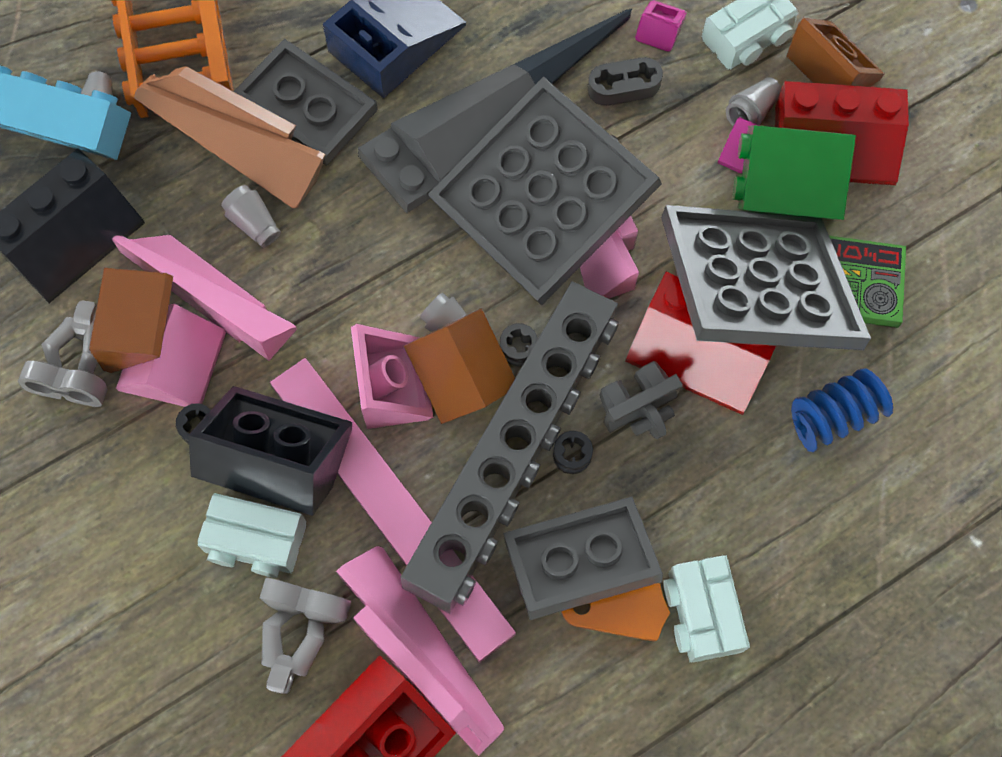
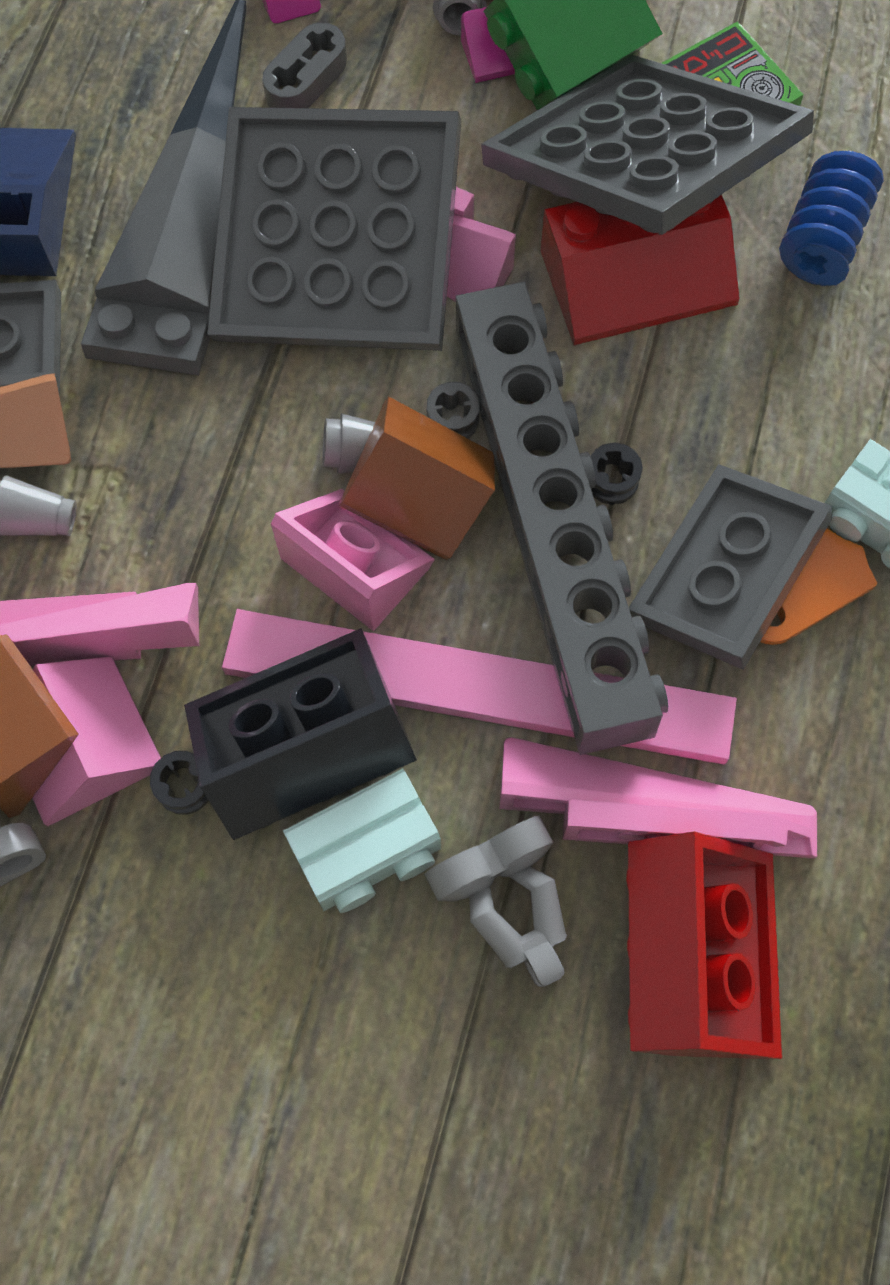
camera: 40 degrees left, 0 degrees up
dark grey hips [599,361,683,439] -> none

